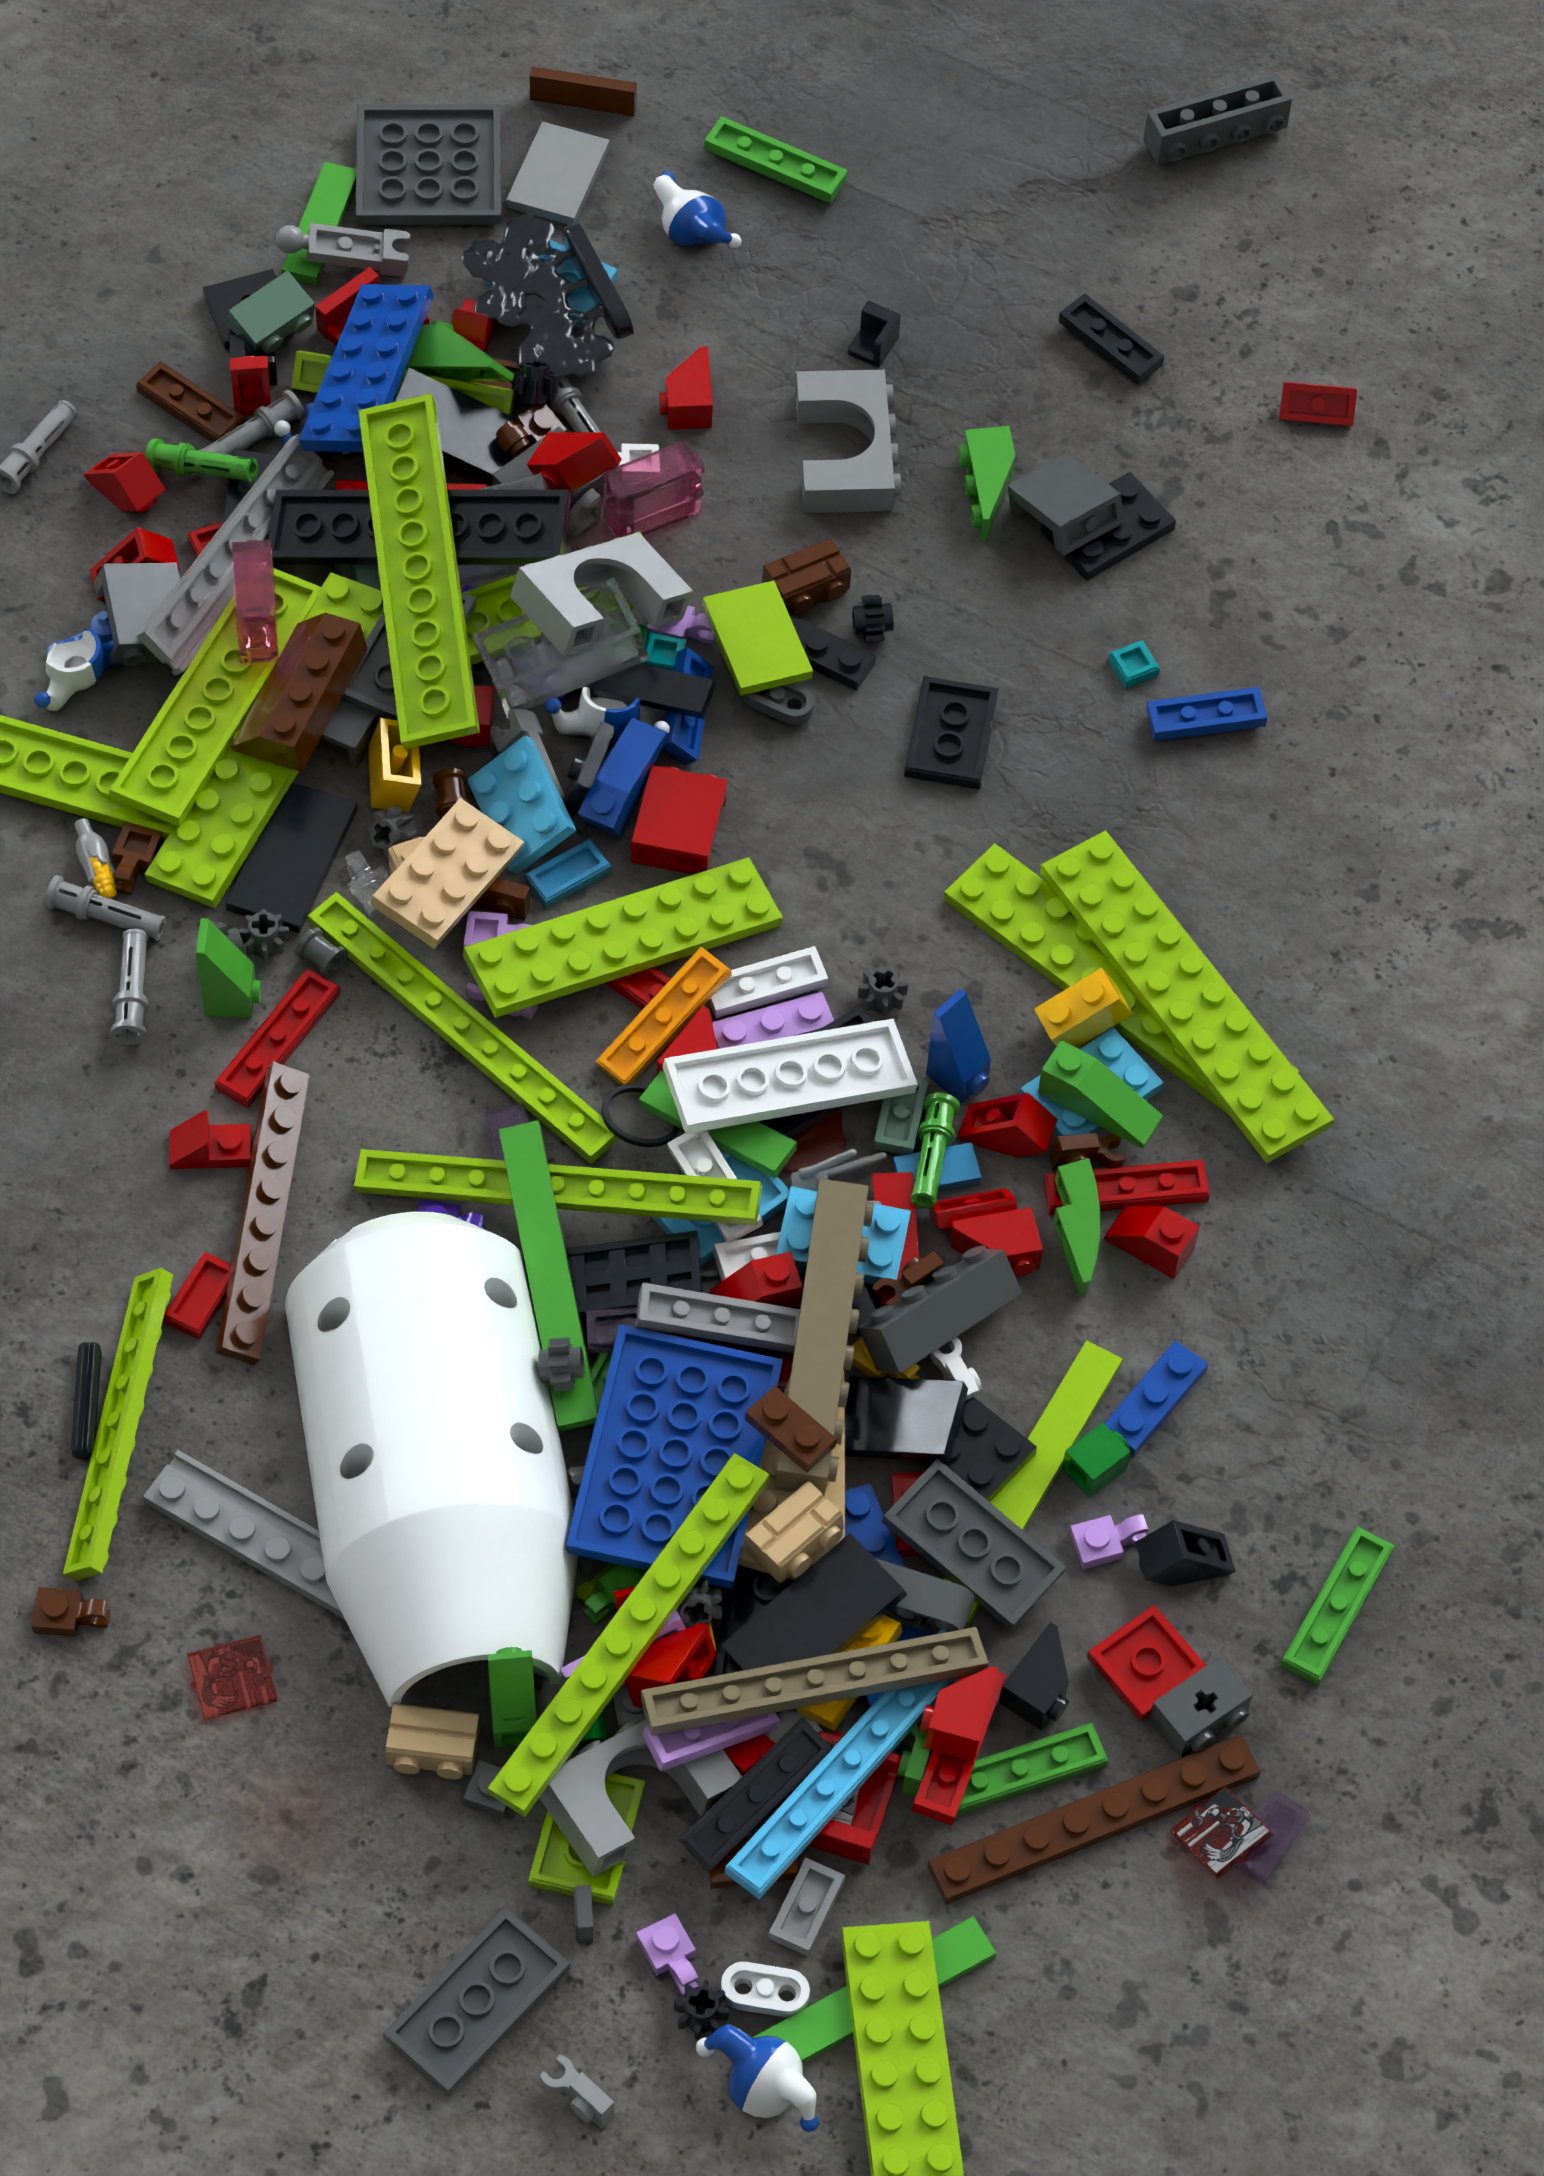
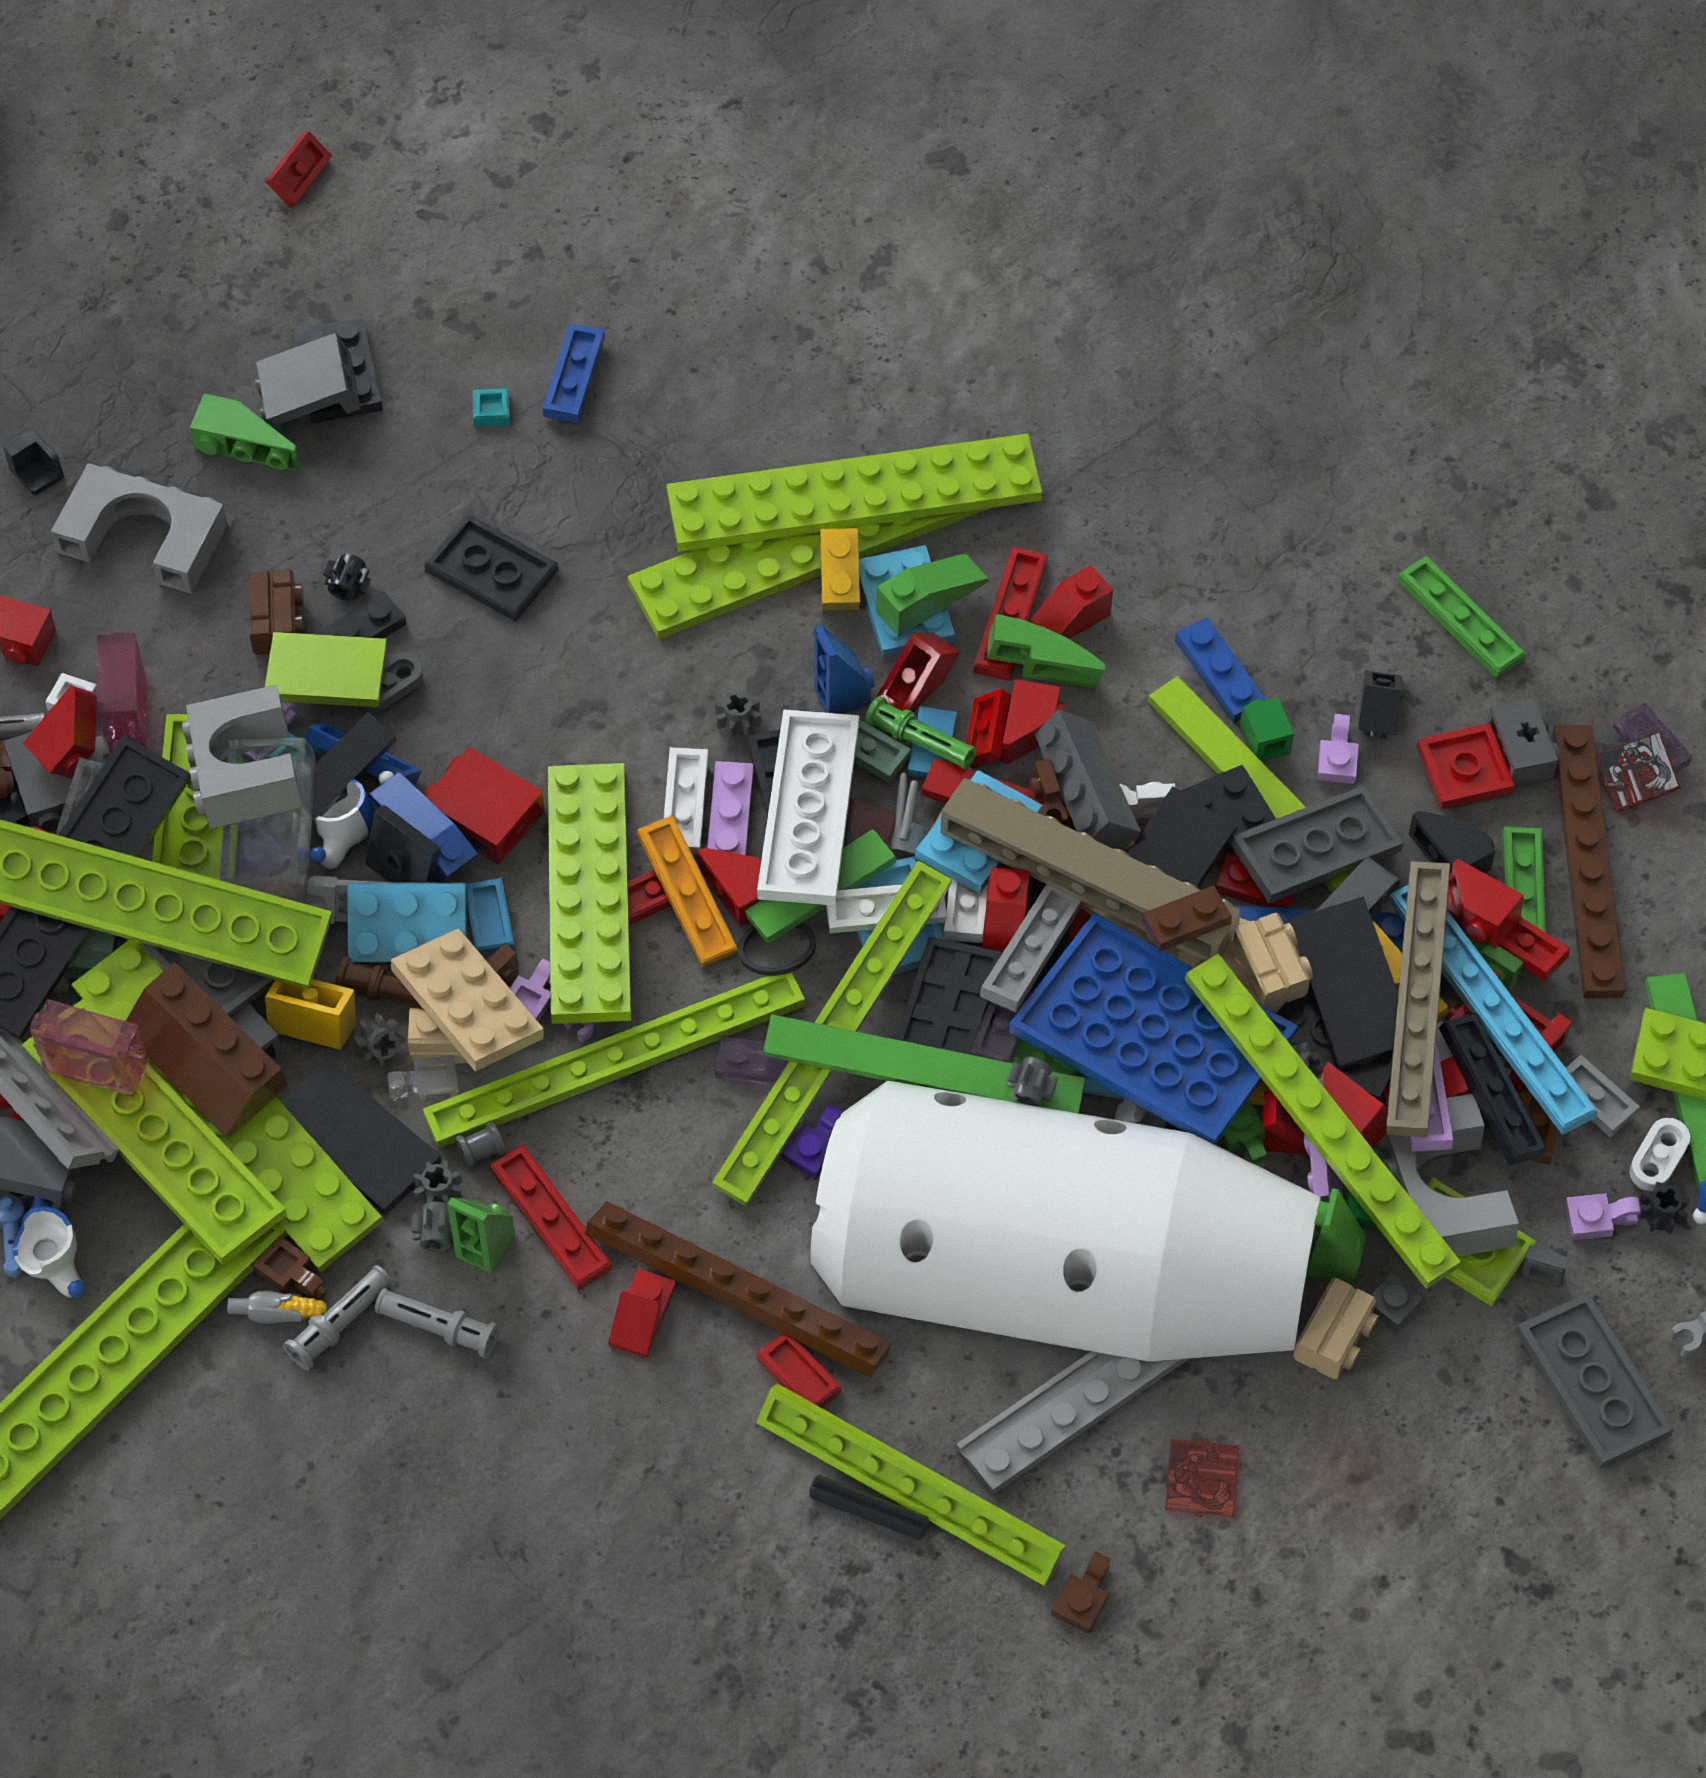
camera: 65 degrees left, 0 degrees up
reddish brown plate [1049,1133,1126,1170] -> none
black plate [1059,293,1164,385] -> none

